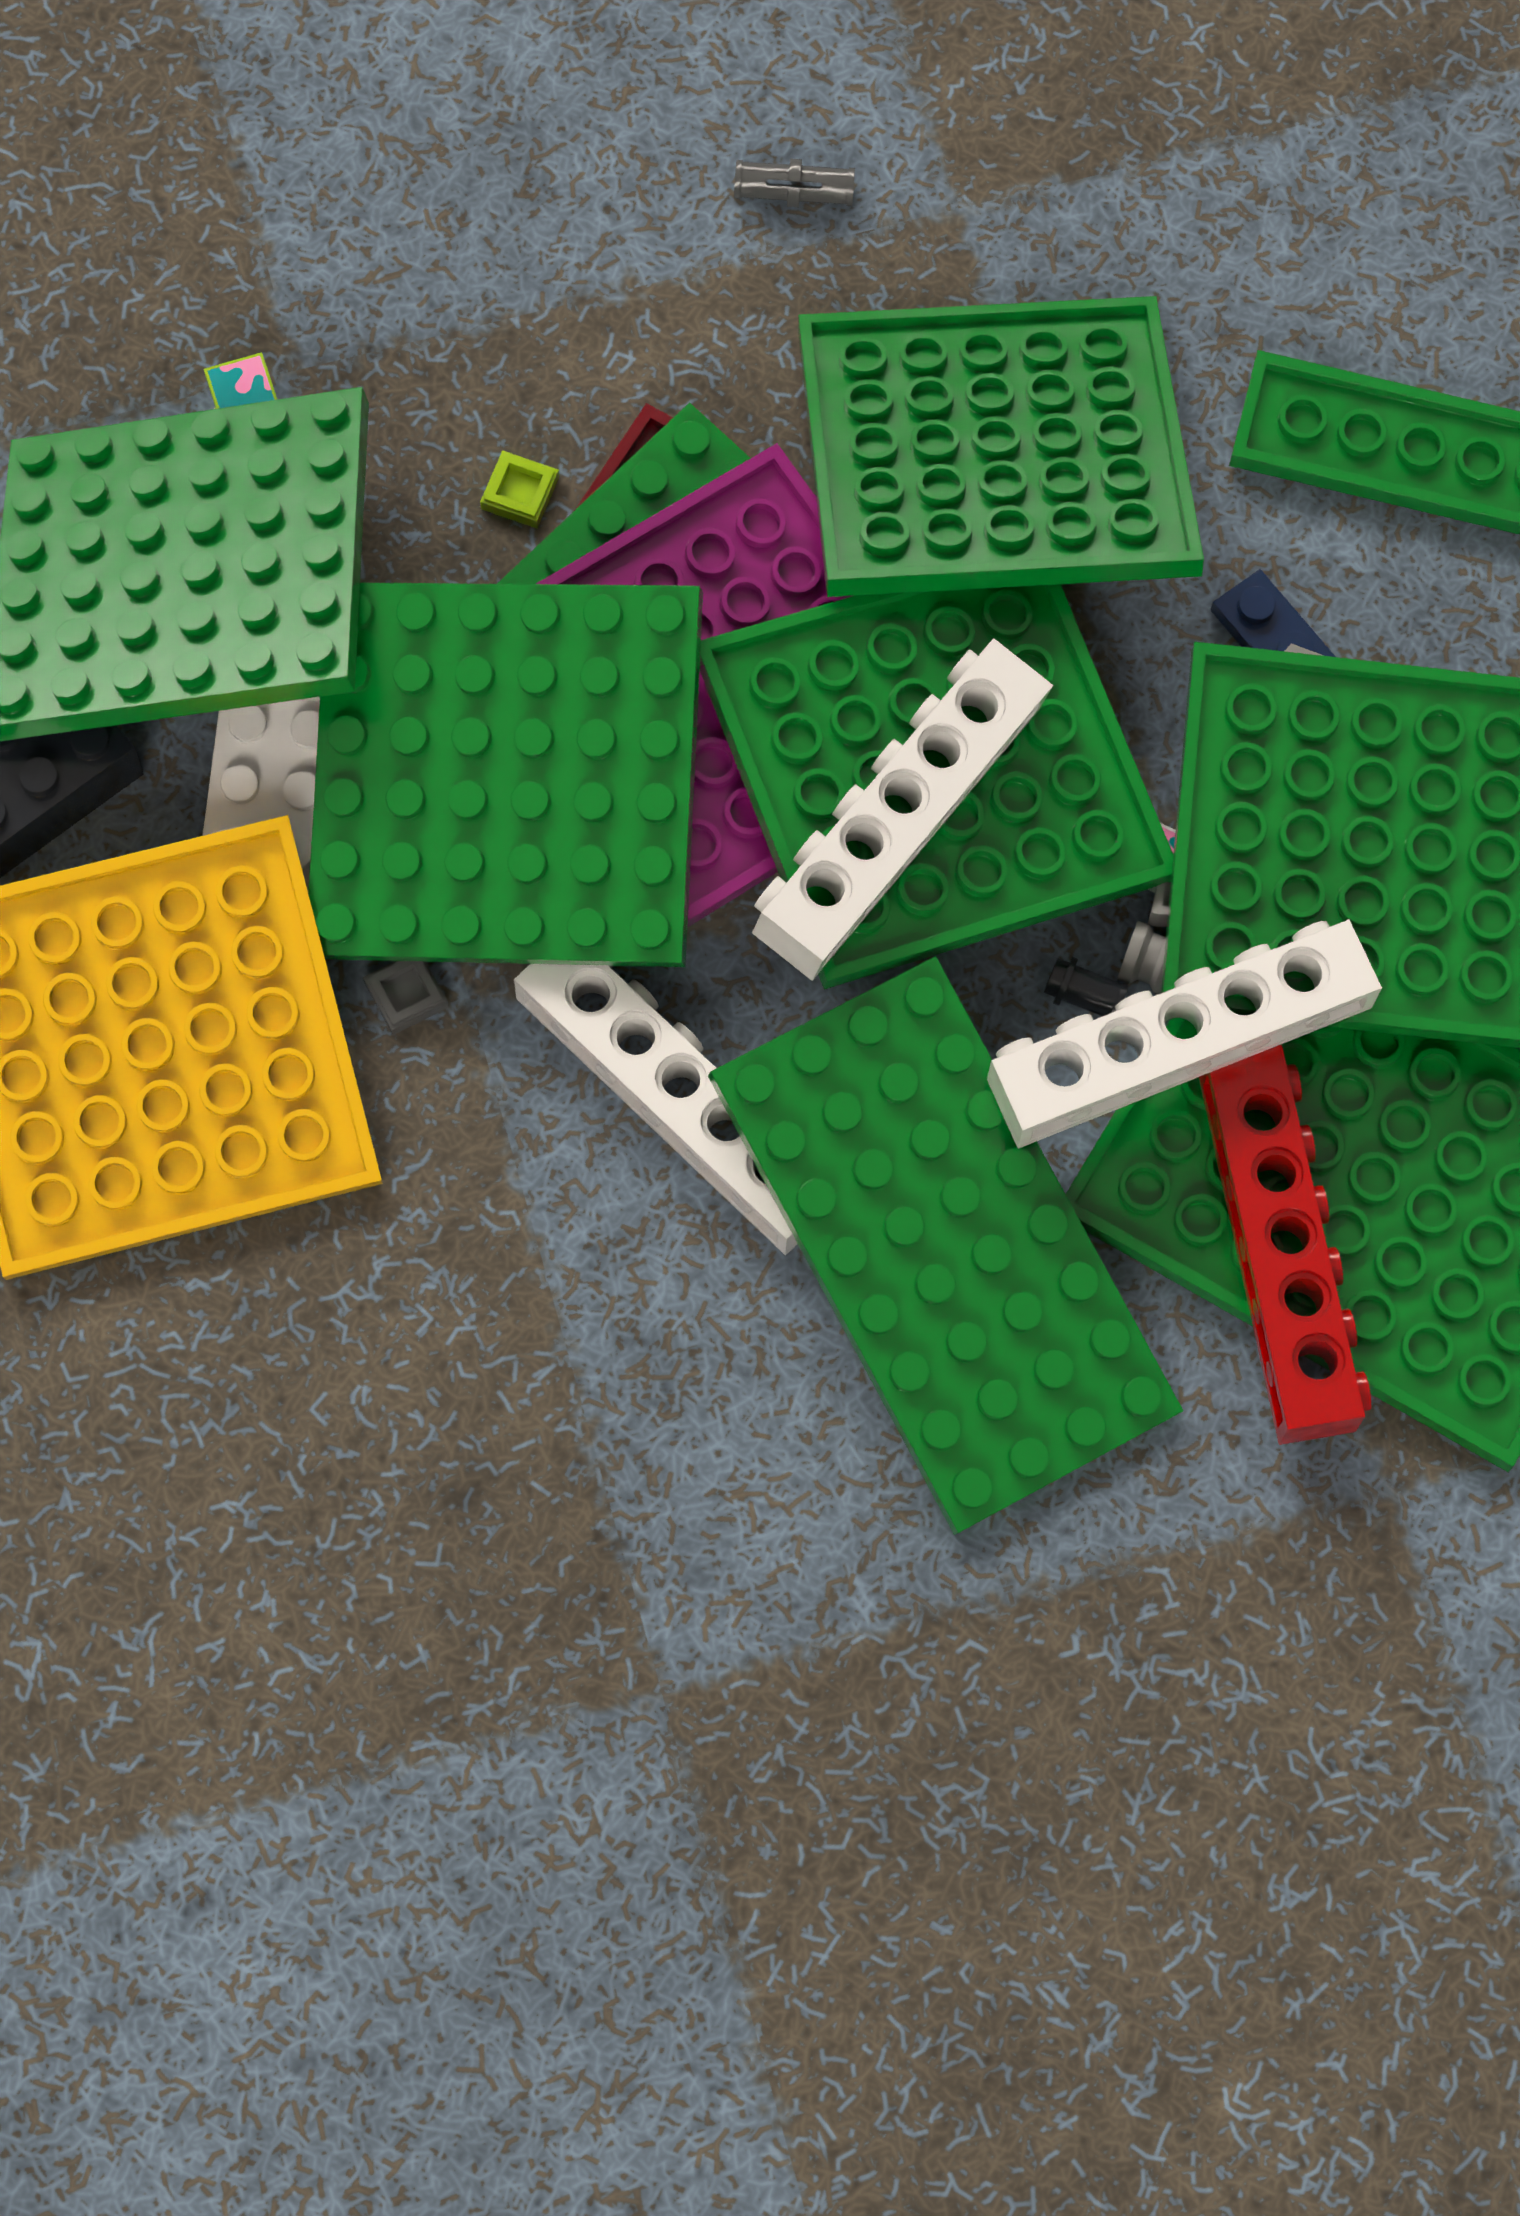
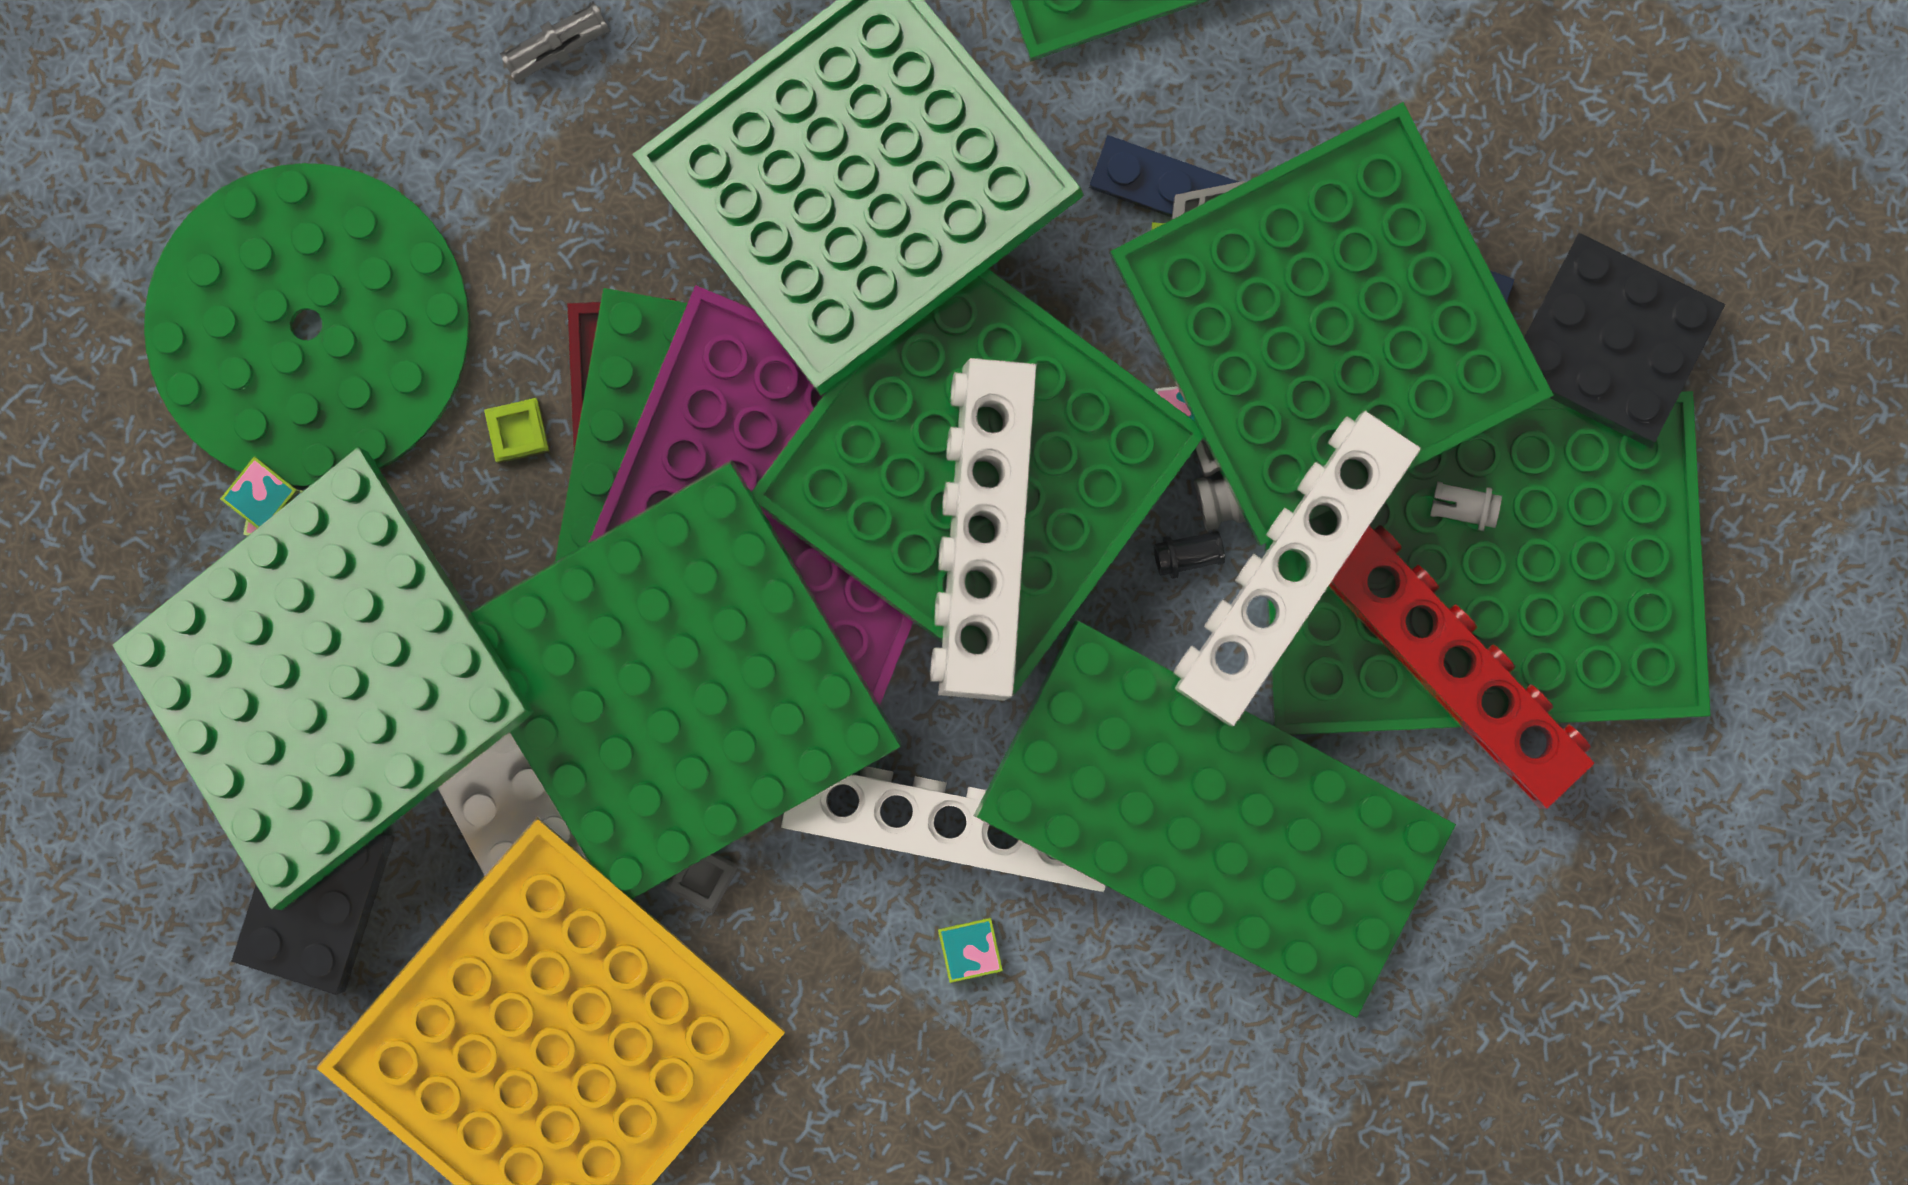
camera: 30 degrees left, 15 degrees up
none -> green plate [144,163,470,487]
none -> tile [938,917,1003,983]
none -> light grey pin [1430,482,1502,531]

